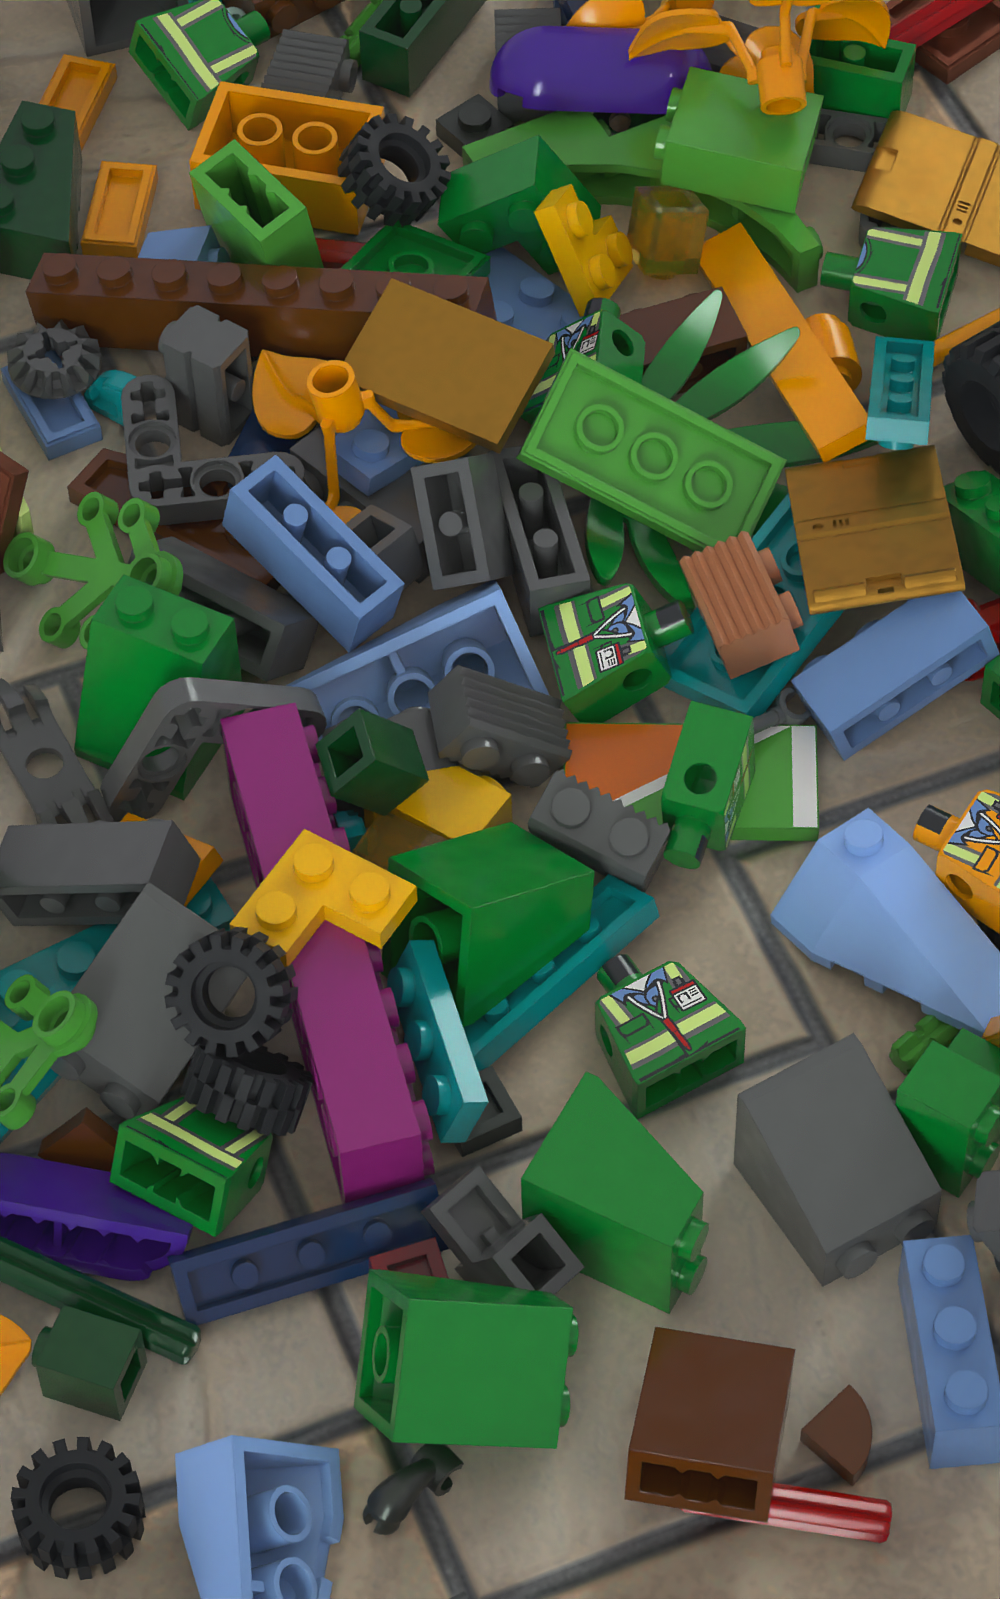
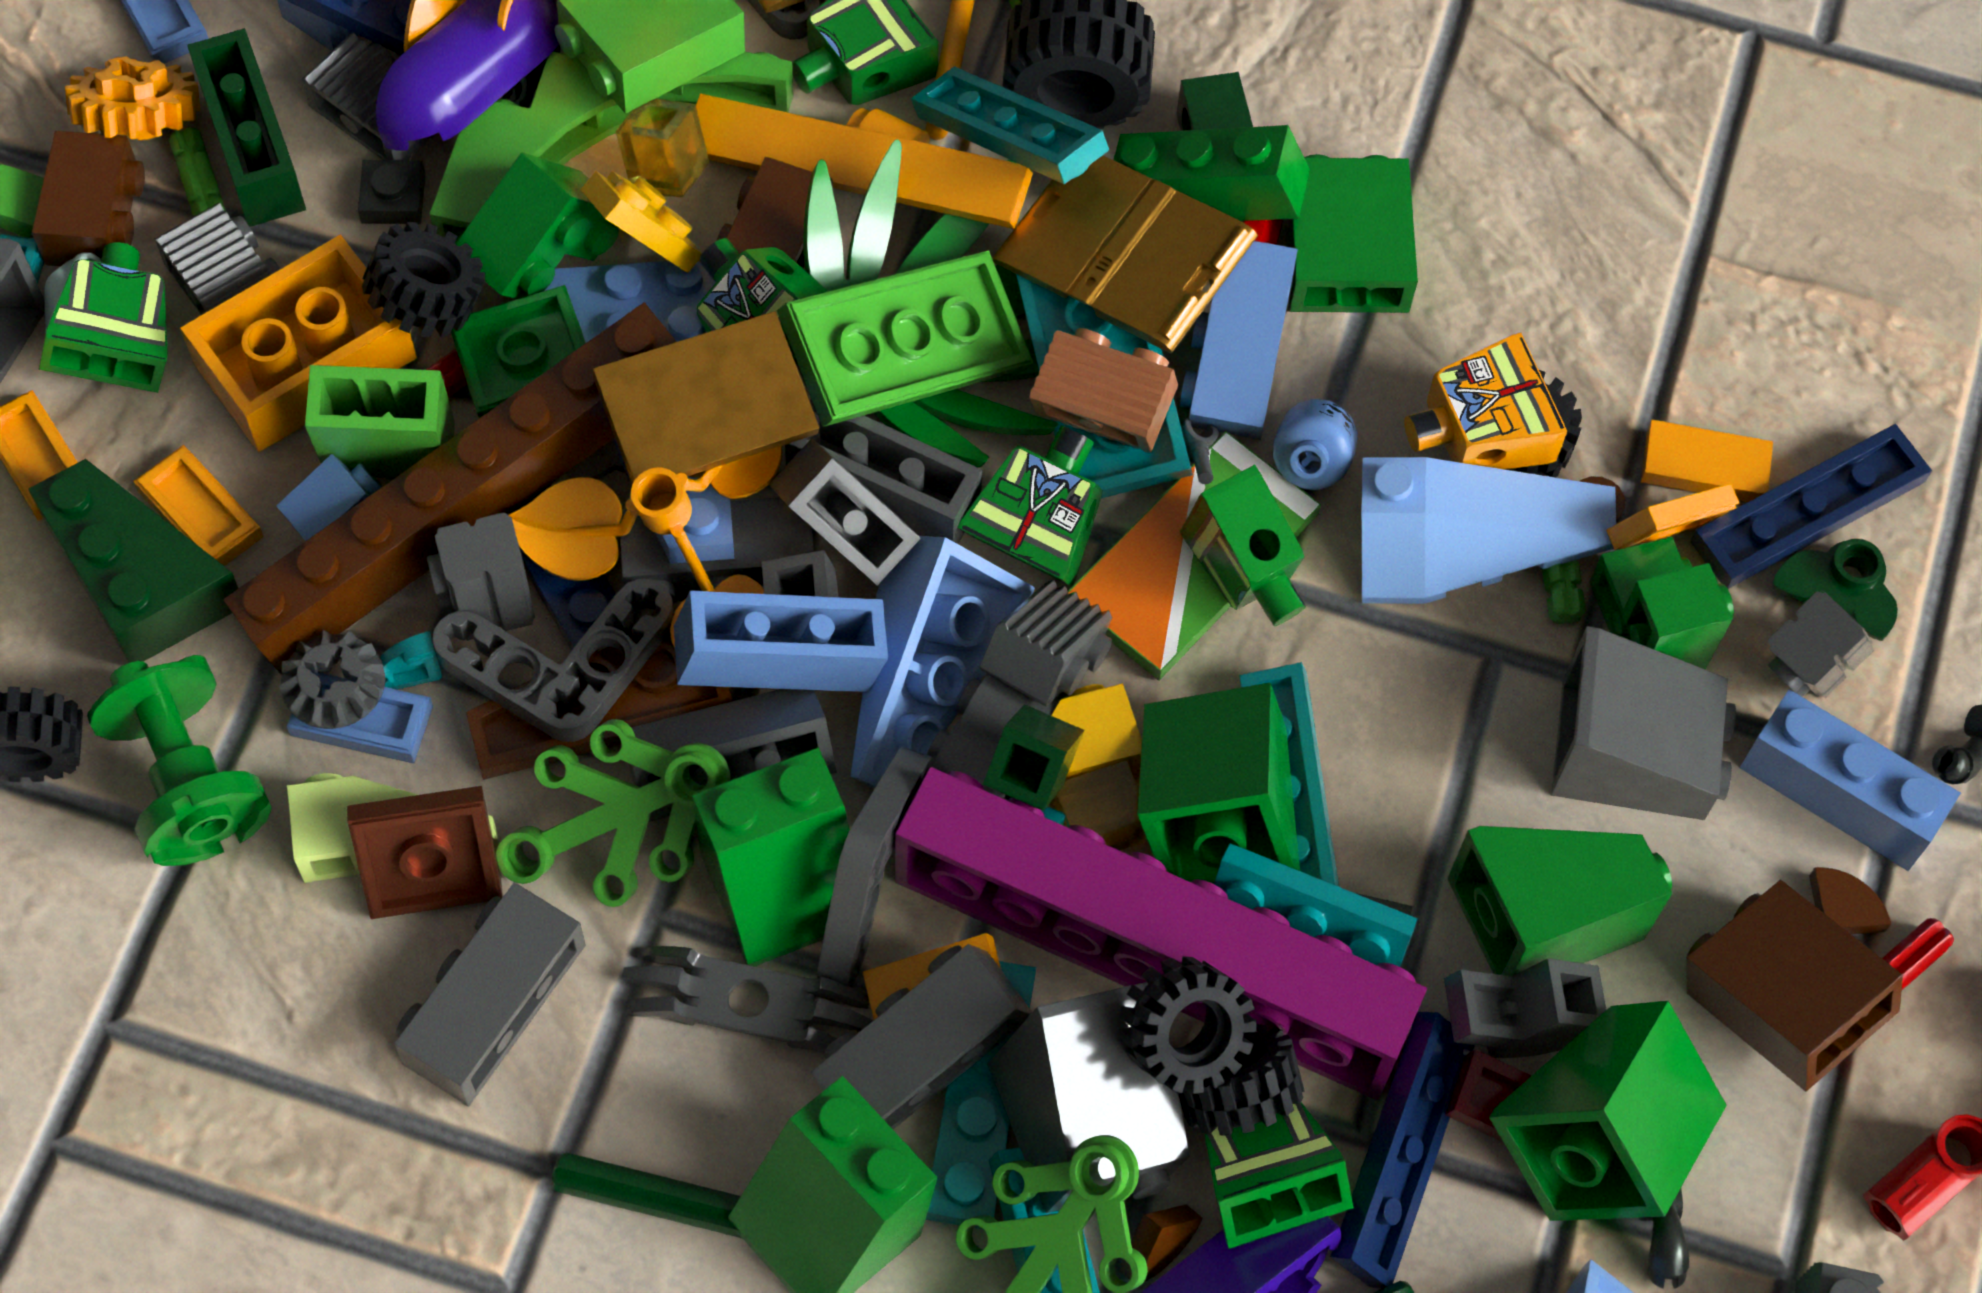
camera: 55 degrees left, 10 degrees up
yellow plate [230,829,418,967] -> none
dark grey brick [527,769,670,893] -> none
torso [595,954,746,1120] -> none
none -> medium blue head [1272,399,1358,490]

